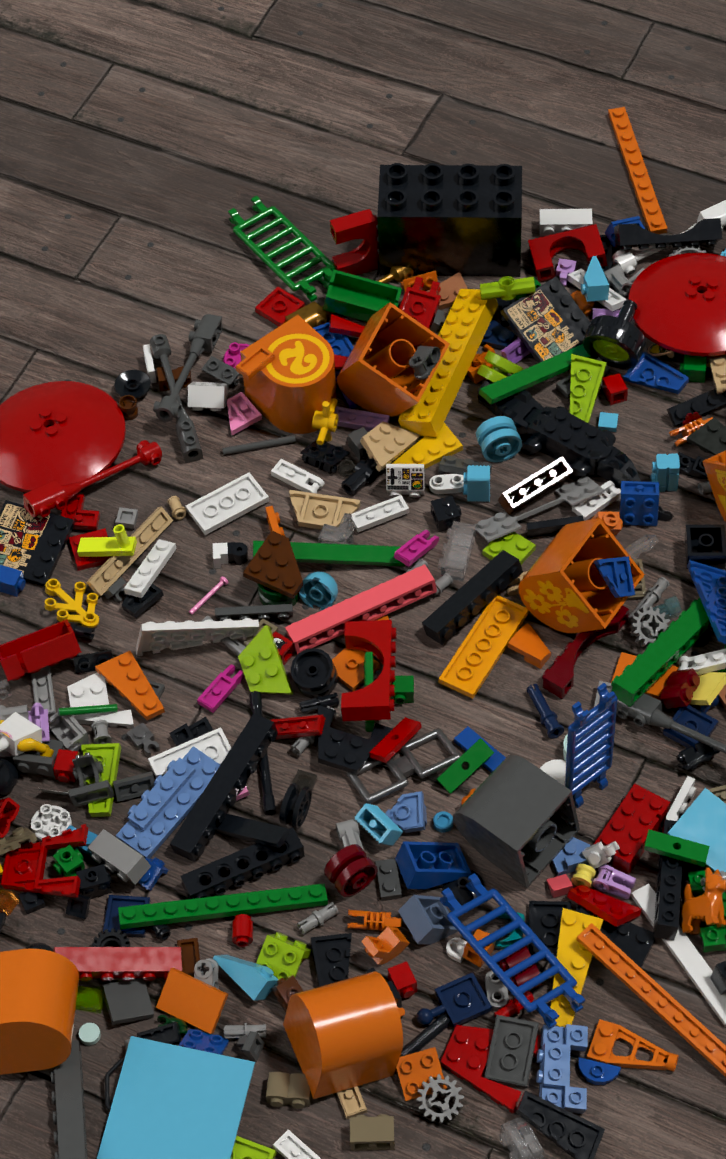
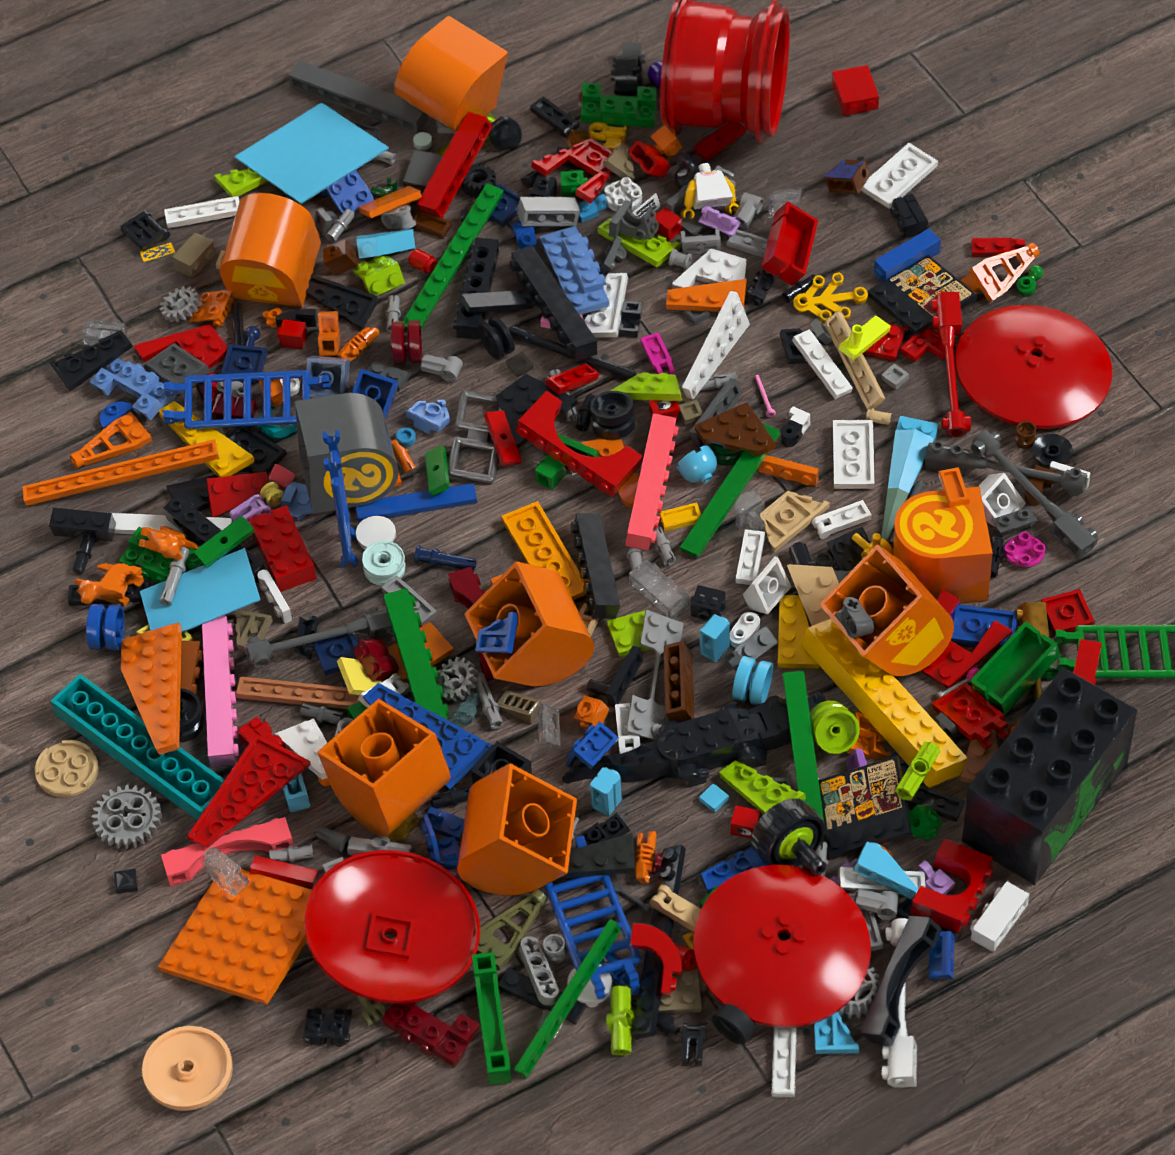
camera: 125 degrees right, 0 degrees up
green bar [58,704,118,716] -> none
flat silver plate [127,722,160,757] -> none
black plate [137,1021,181,1045] -> none
medium azure brick [355,803,403,846] -> none
dark pink hinge [394,530,439,567] -> none
white plate [582,841,620,869] -> none
orange plate [608,107,667,234] -> none
none -> yellow tile [658,502,702,532]
none -> medium azure plate [881,416,939,541]

